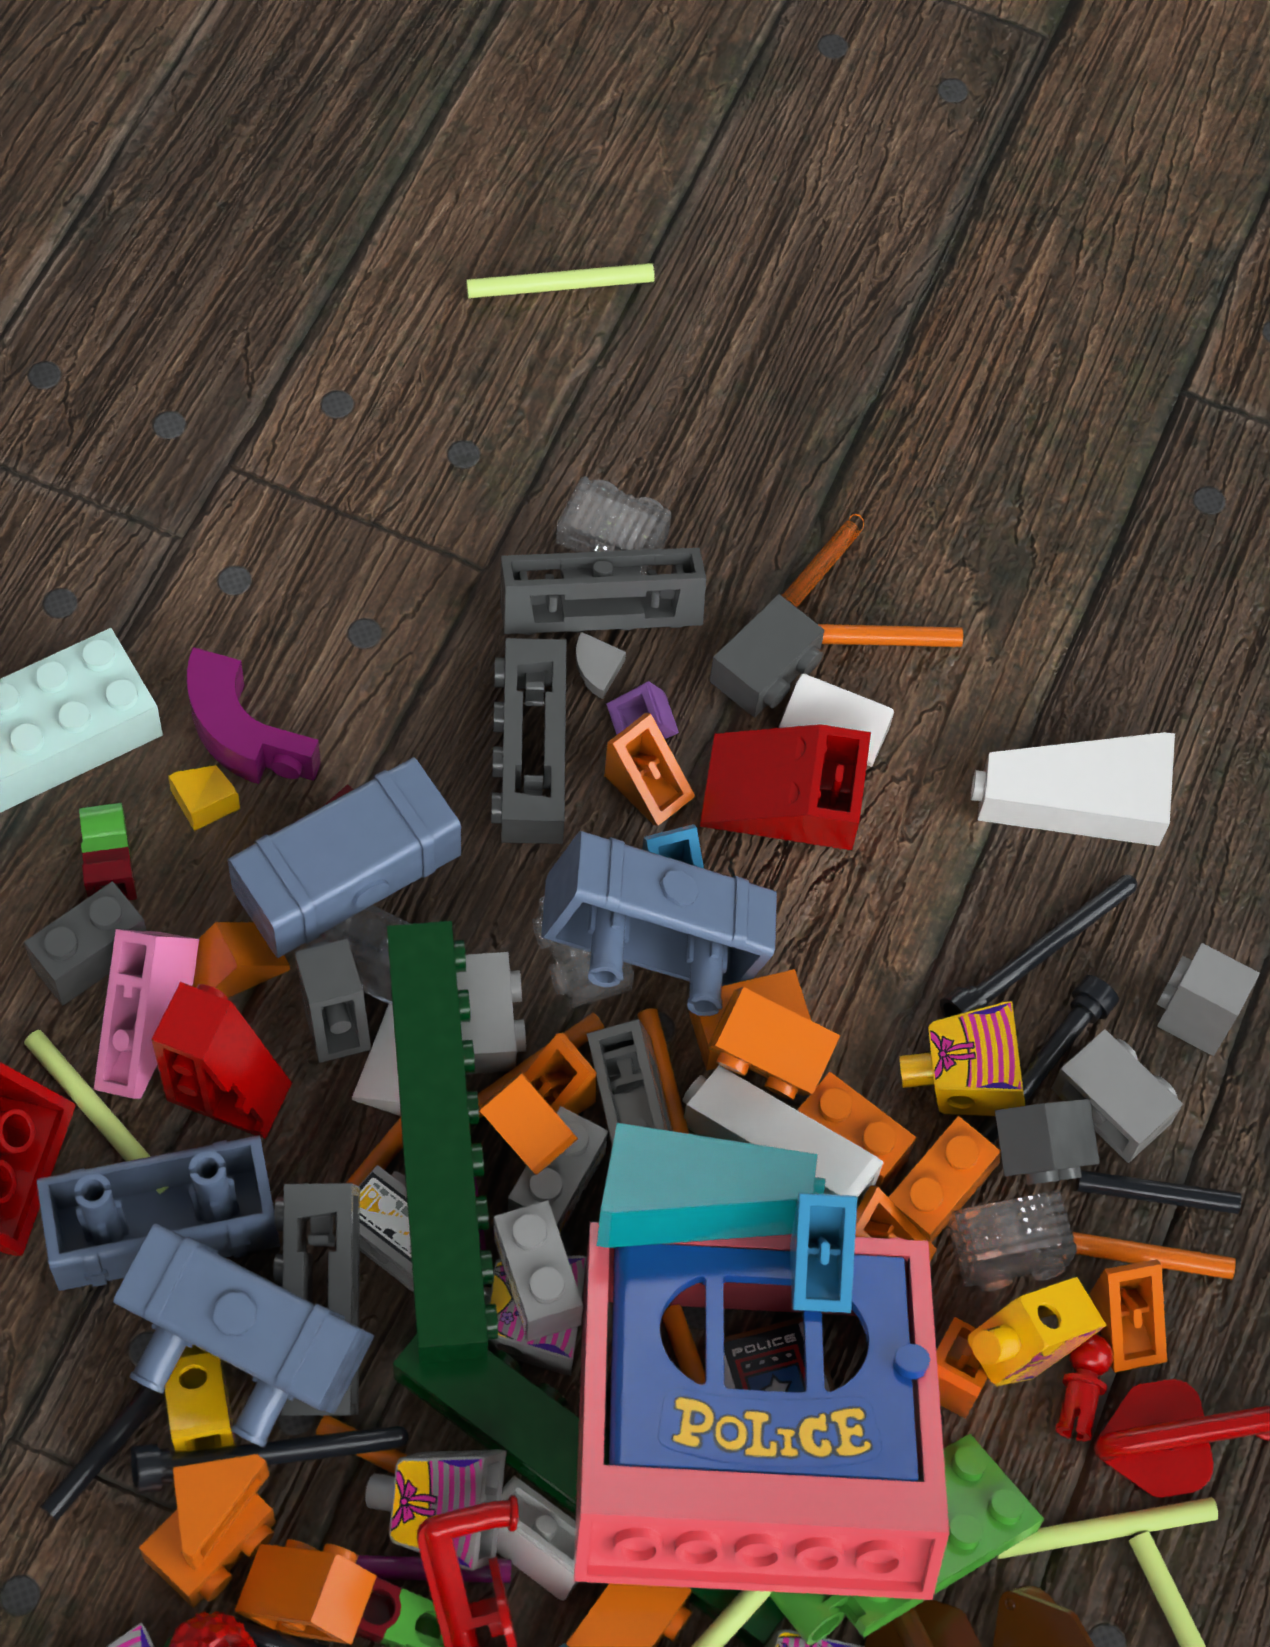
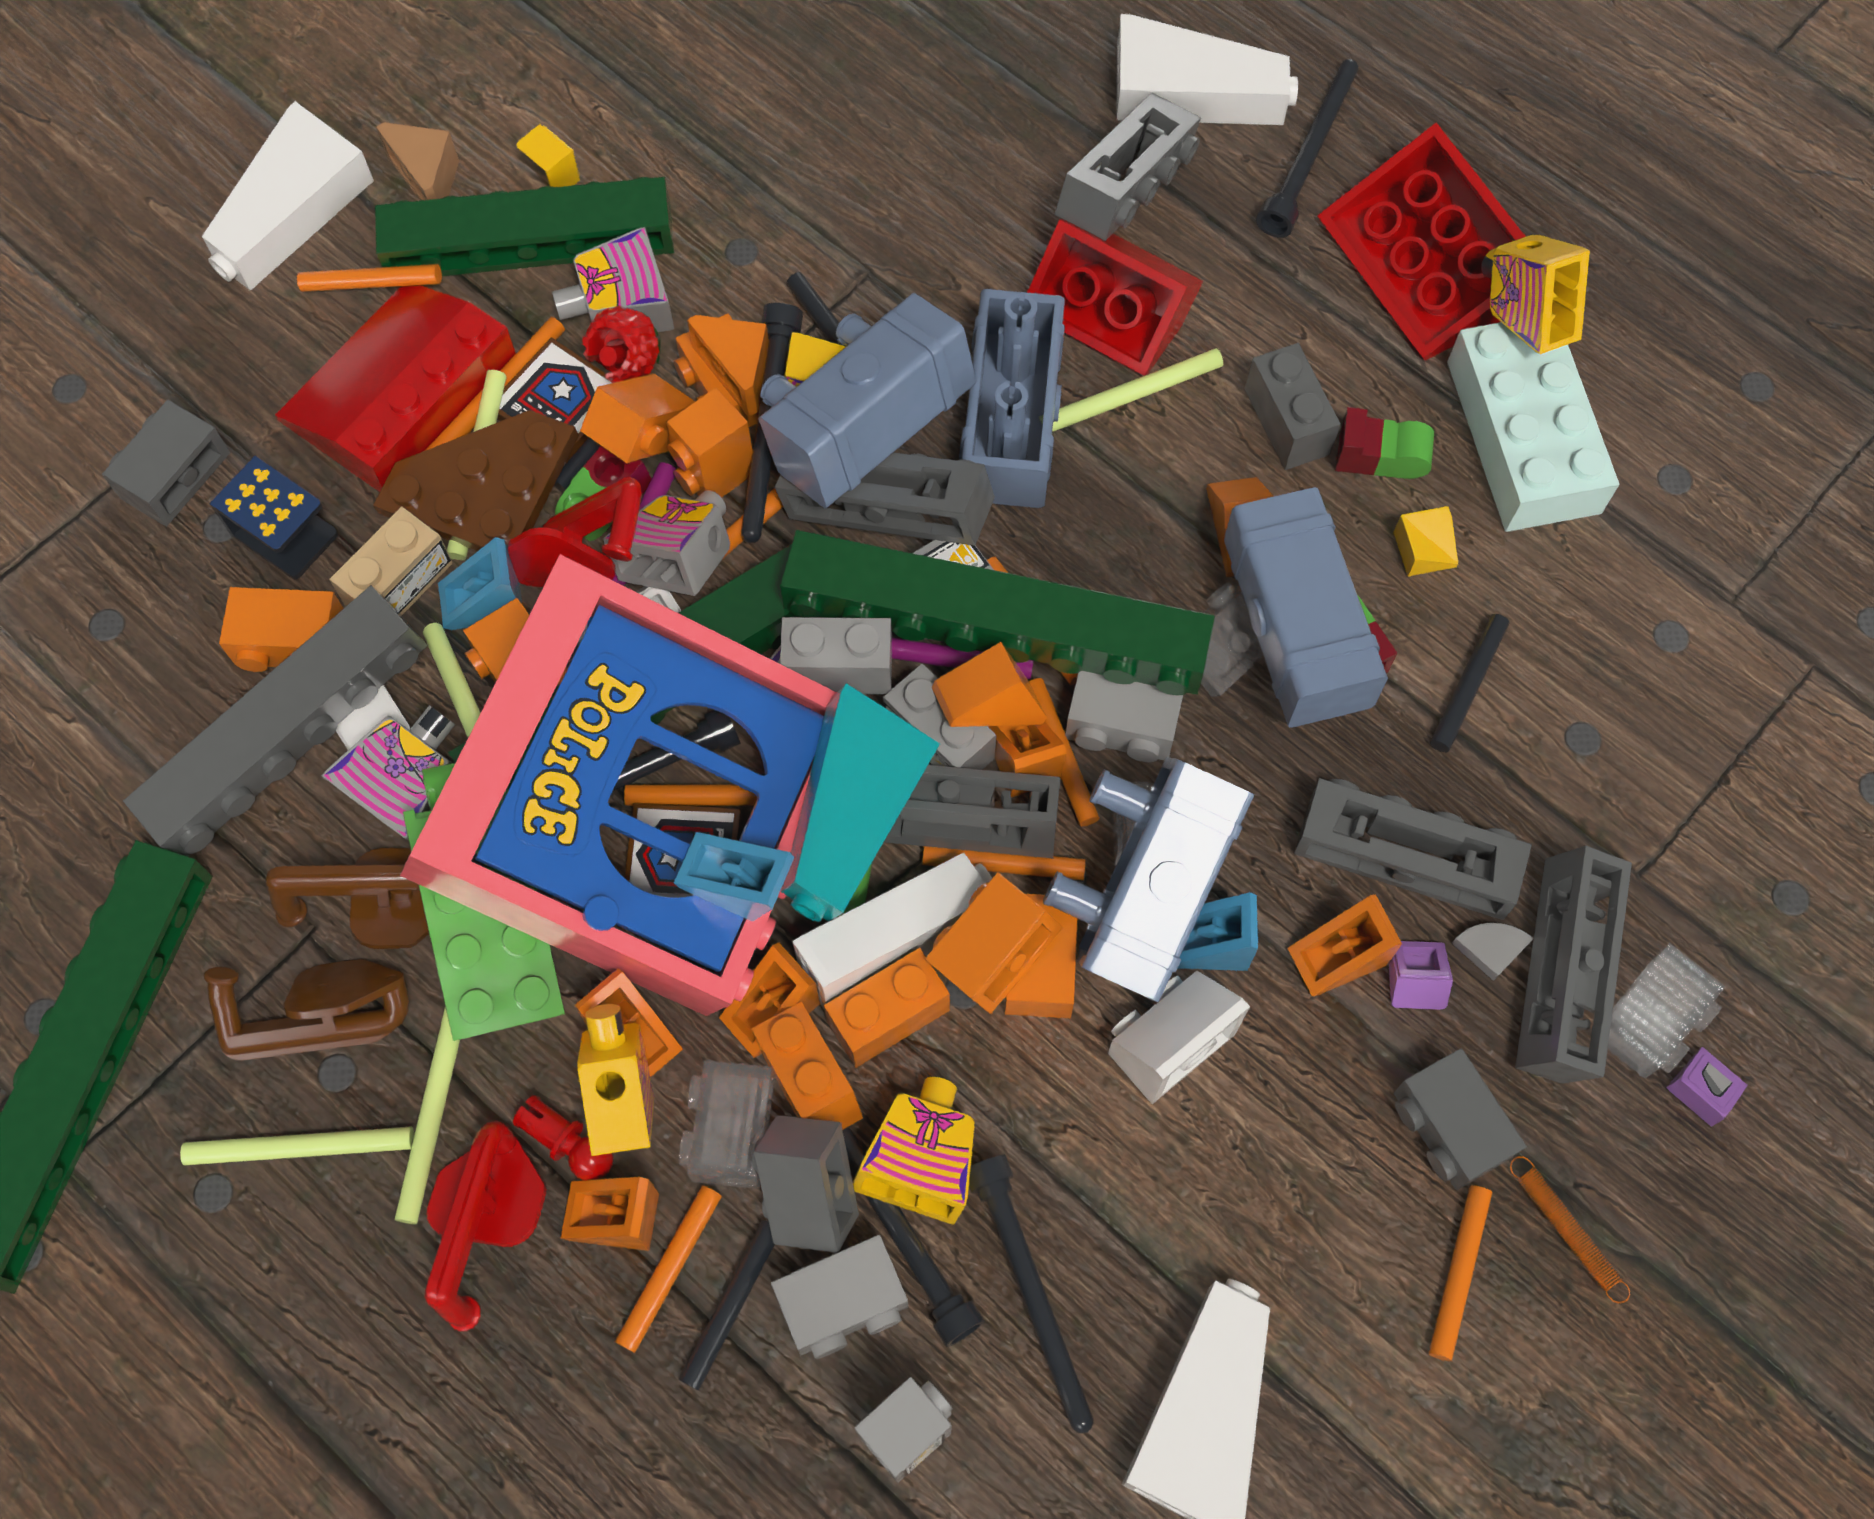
camera: 115 degrees right, 5 degrees up
bright pink slope [93,929,199,1099] -> none
red wedge [151,982,292,1139] -> none
magenta arch [187,647,321,784] -> none
dark grey brick [295,938,371,1063] -> none
red slope [700,724,871,851] -> none
white slope [779,674,894,767] -> none
none -> orange brick [667,388,753,498]
none -> white slope [1108,971,1250,1104]
none -> black bar [1430,614,1509,753]
none -> medium lavender slope [1666,1047,1748,1126]

